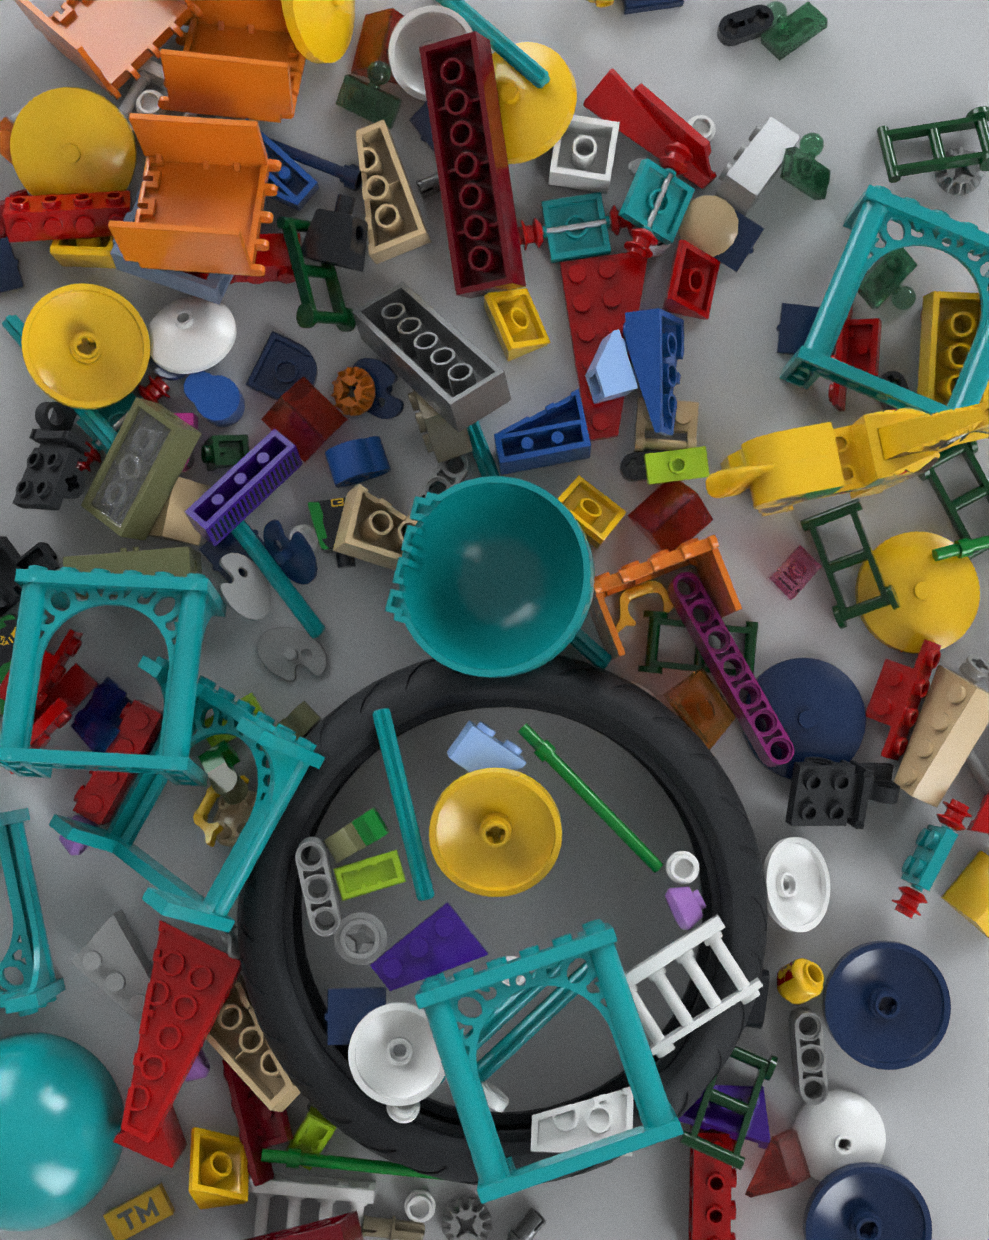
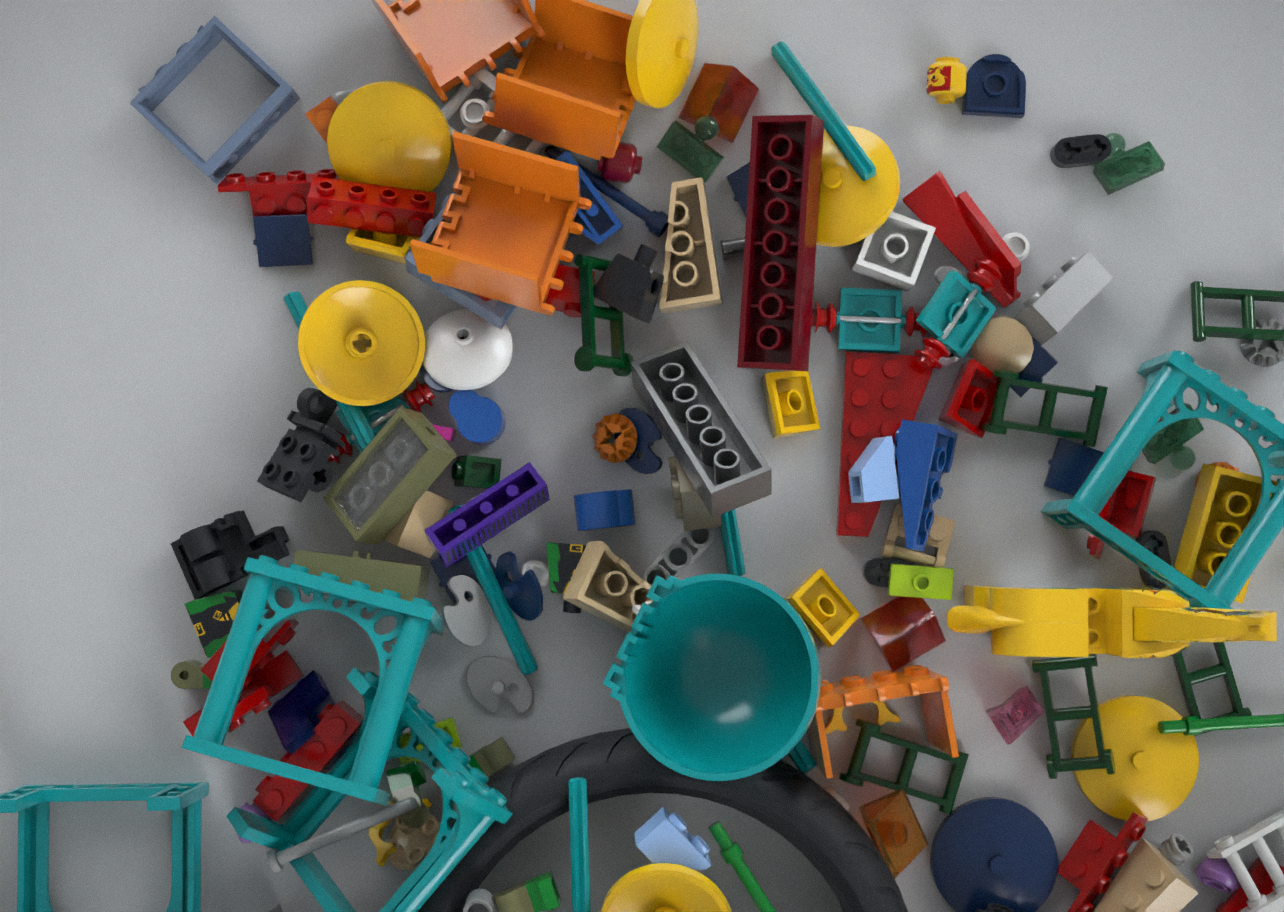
camera: 20 degrees right, 0 degrees up
dark blue tile [246,331,318,403] -> none
clear red slope [261,376,348,462] -> none
white dish [388,5,473,101] -> none
blue wedge [494,388,591,475] -> none
magenta beam [667,571,794,767] -> none
clear green plate [780,132,831,201] -> none
none -> light grey bar [267,797,417,873]
none -> dark red head [597,142,642,183]
none -> dark green piece [982,369,1108,447]

